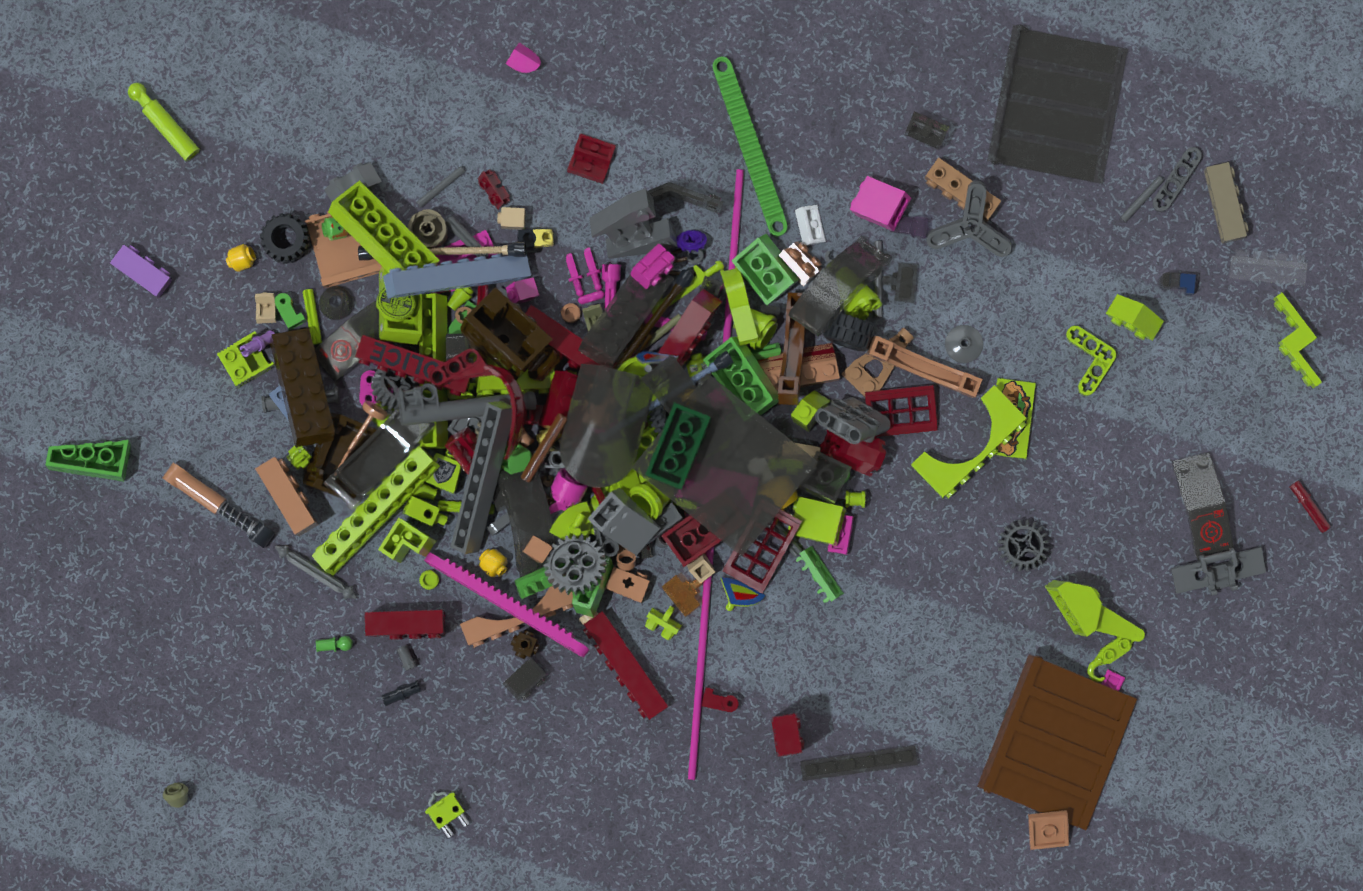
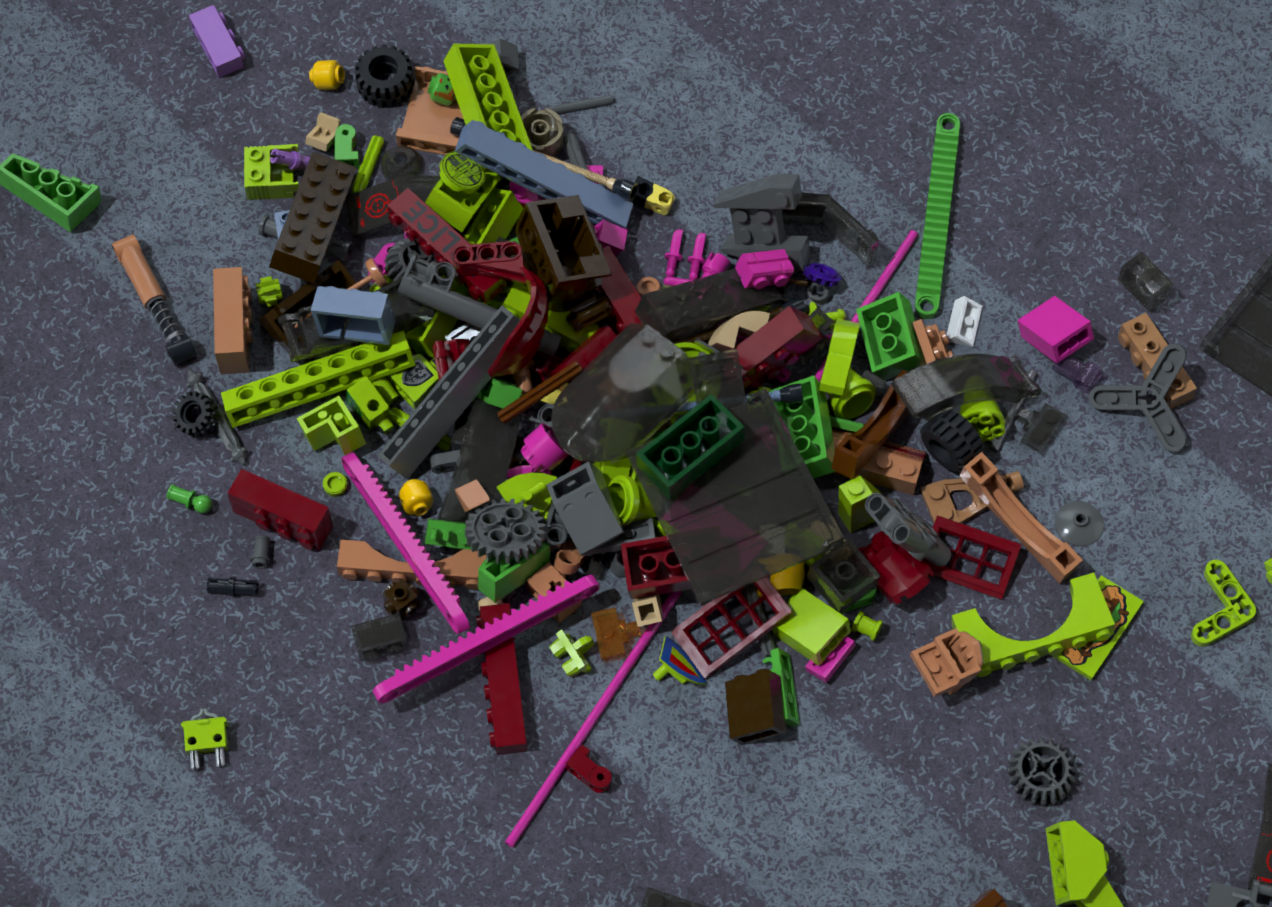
camera: 25 degrees right, 20 degrees down
dark red hinge [477,169,511,210] -> none
tan brick [497,207,525,230] -> none
dark pink brick [506,43,541,73] -> none
dark red slope [567,133,616,184] -> none
dark red brick [771,714,804,757] -> none
none -> black tyre [172,391,219,438]
none -> sand blue piece [311,286,396,345]
none -> dark pink gear [373,575,600,704]
none -> tan brick [708,311,770,354]
none -> dark brown brick [725,668,786,745]
none -> nougat piece [910,628,983,698]

